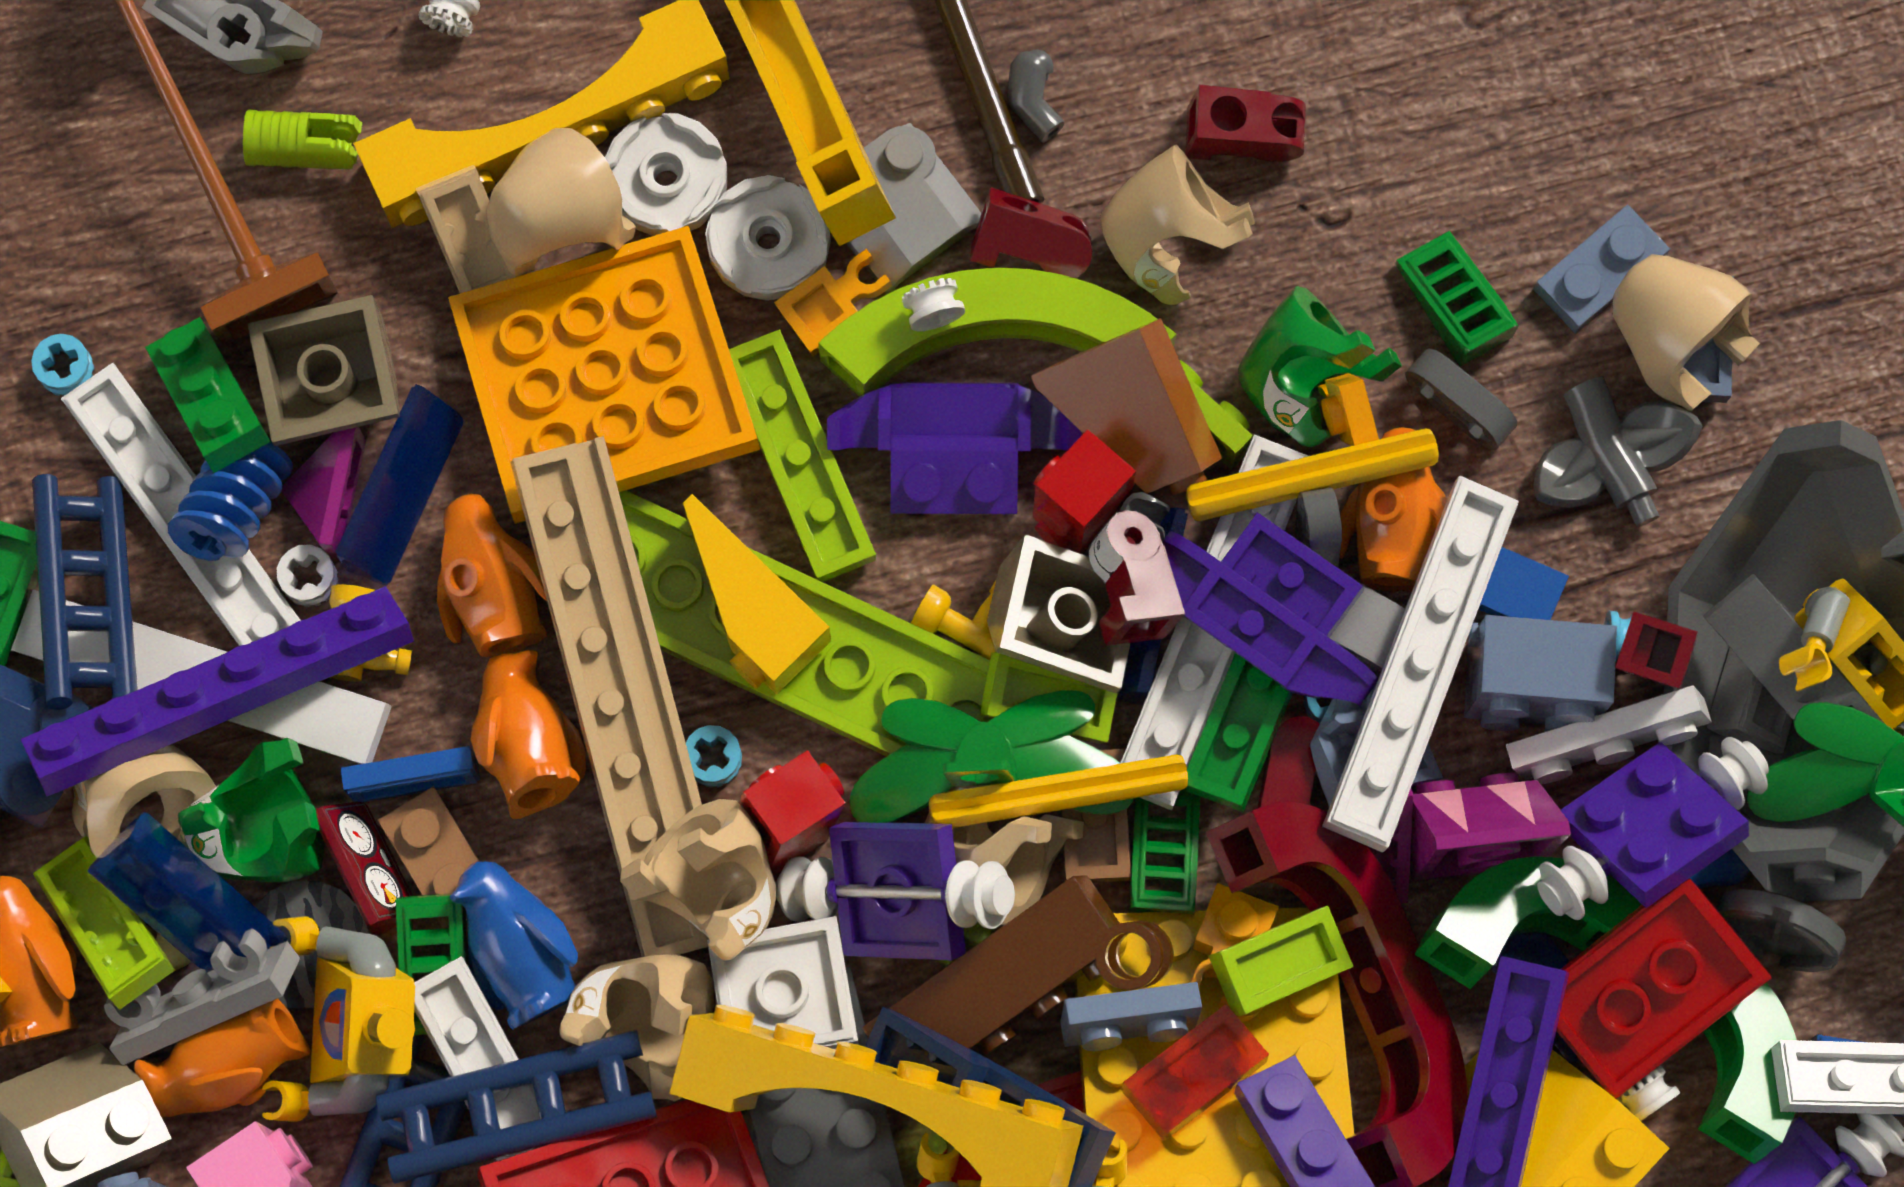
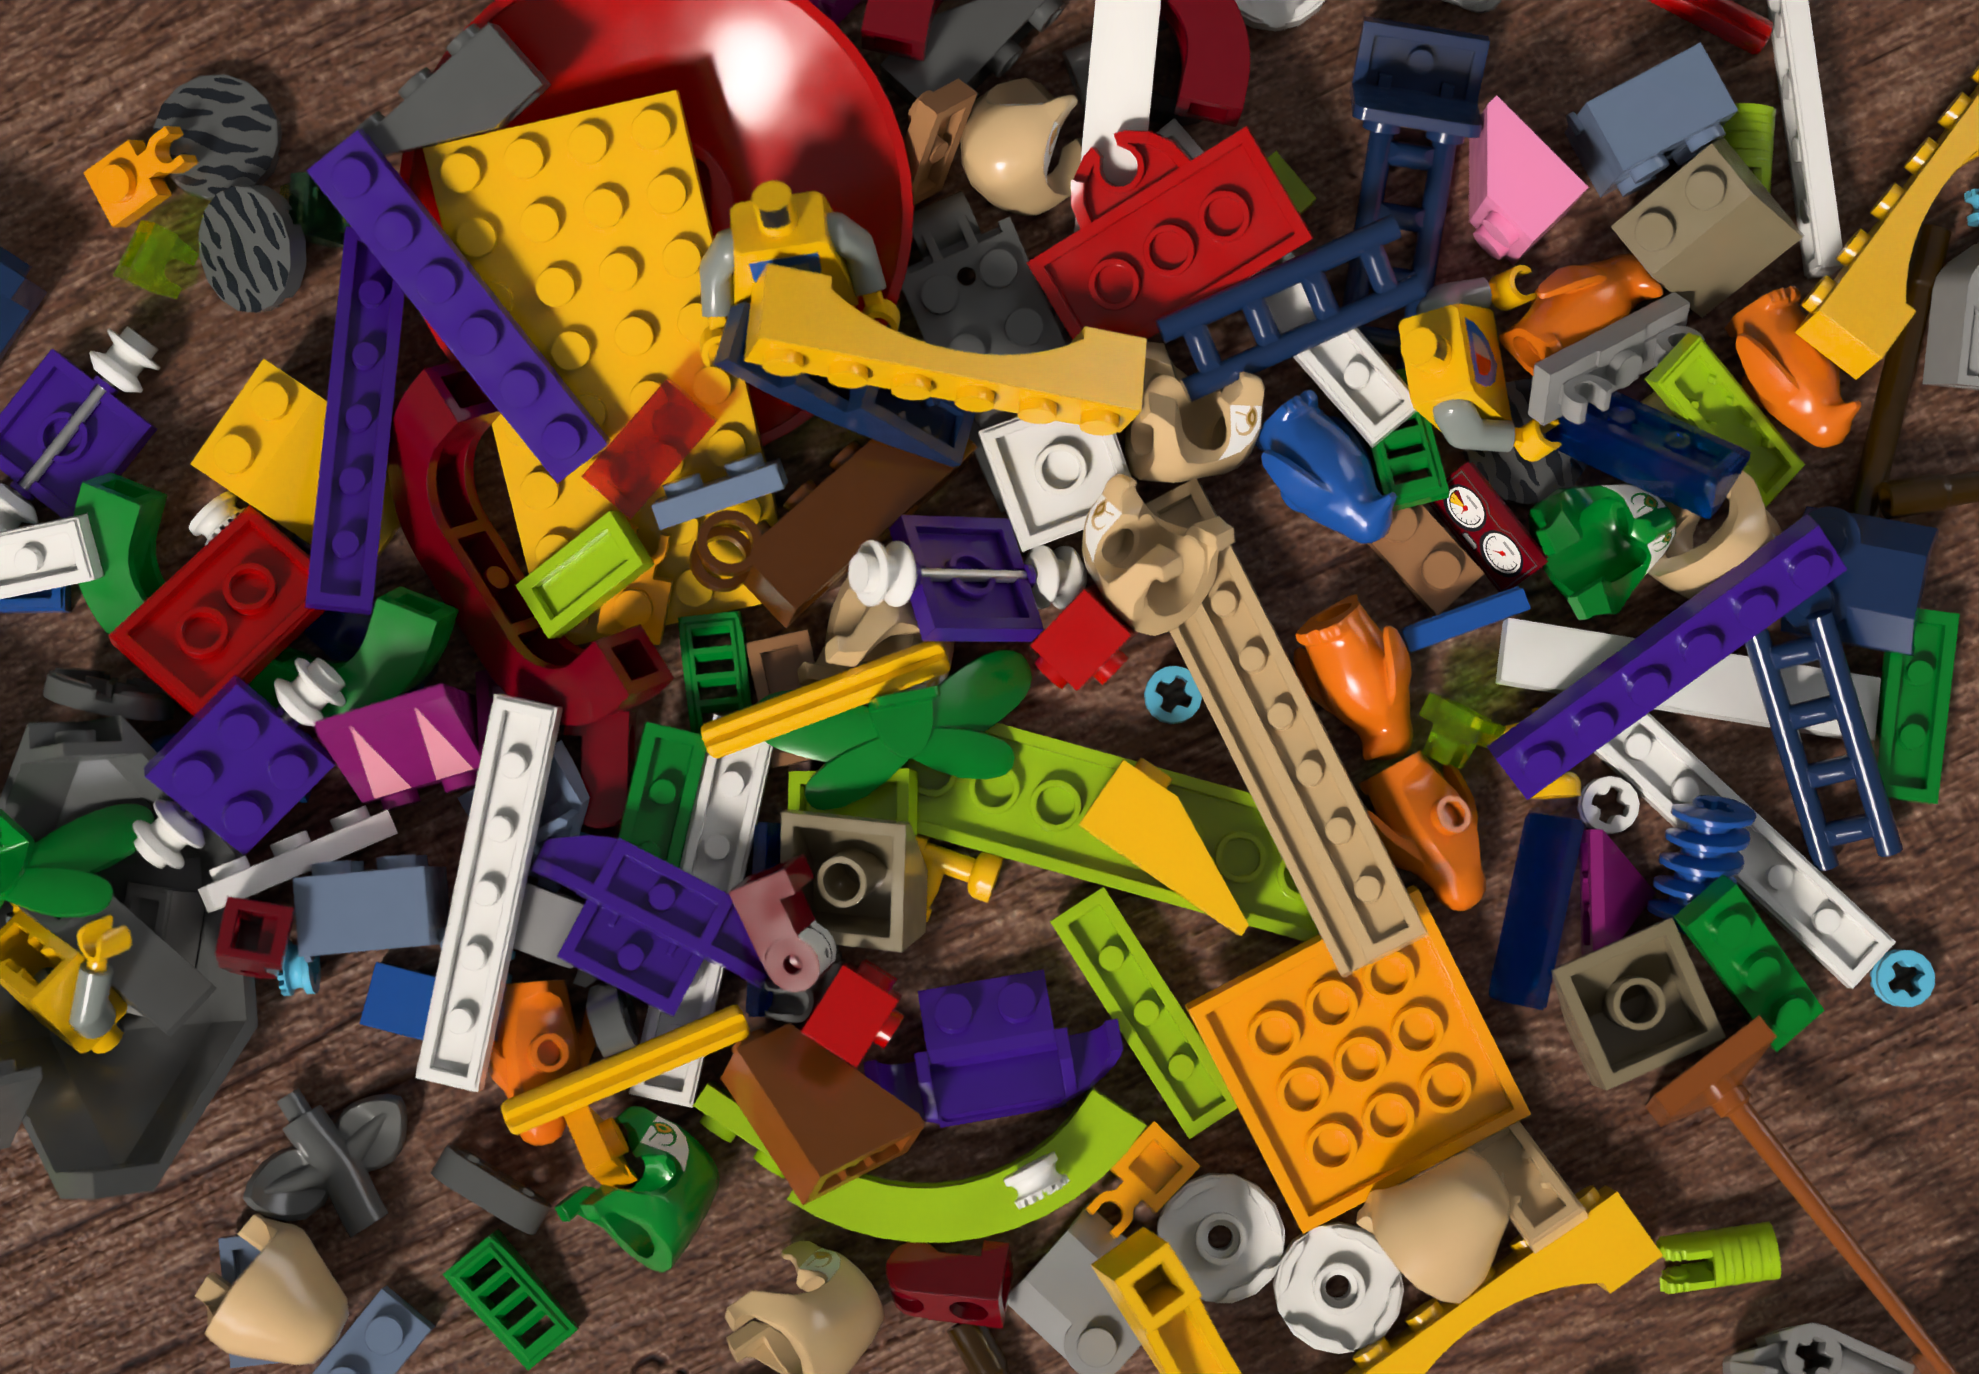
camera: 175 degrees right, 10 degrees up
none -> clear neon green tile [1419,692,1506,769]

